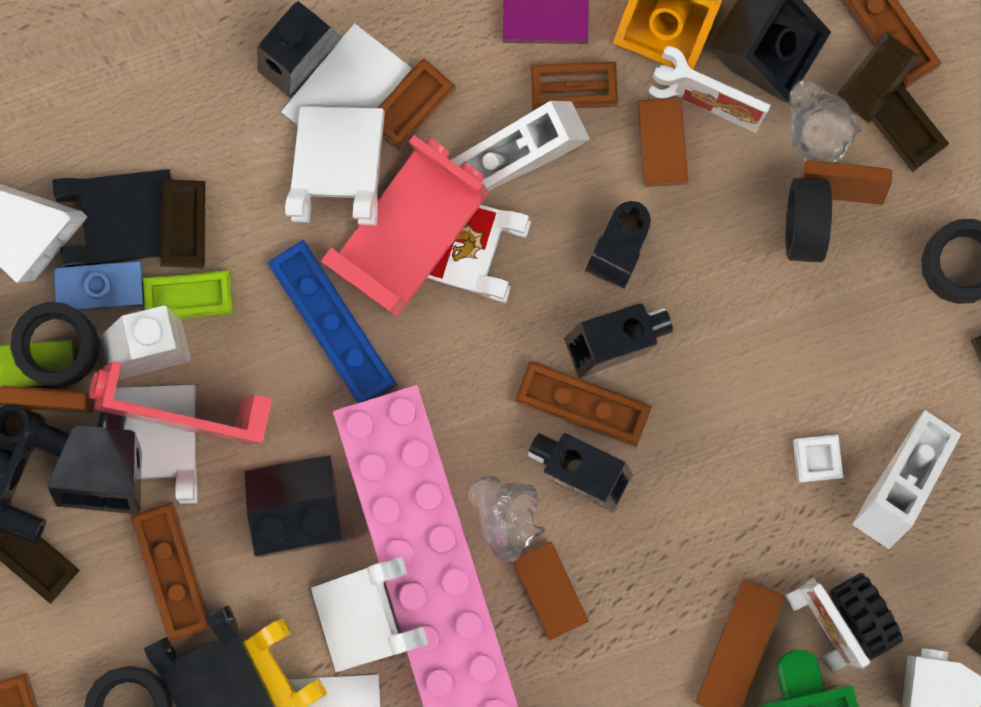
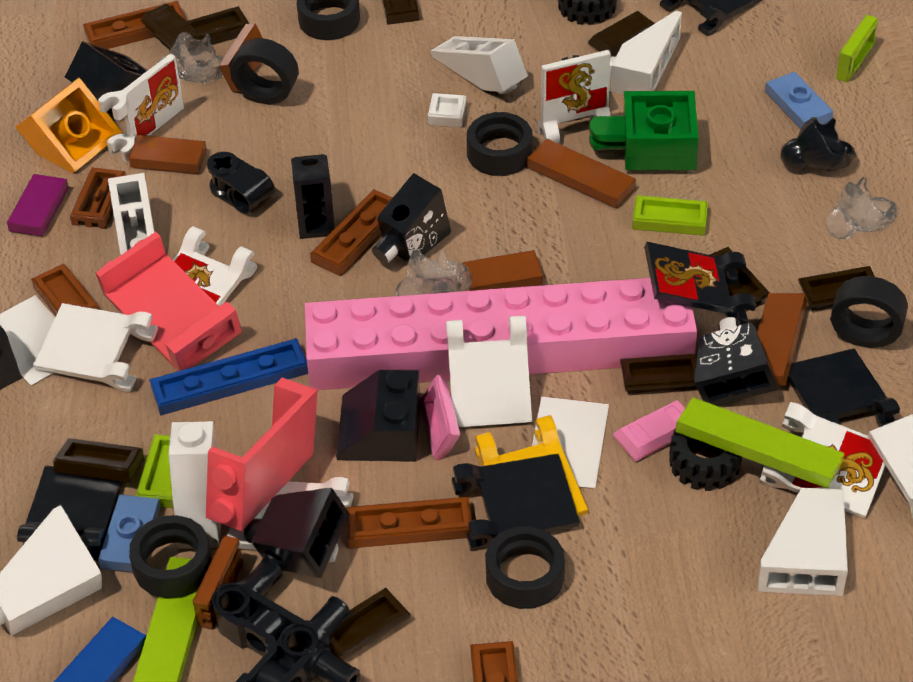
camera: 75 degrees left, 35 degrees down
none -> bright pink tile [420,375,461,460]
none -> black tyre [466,112,532,176]

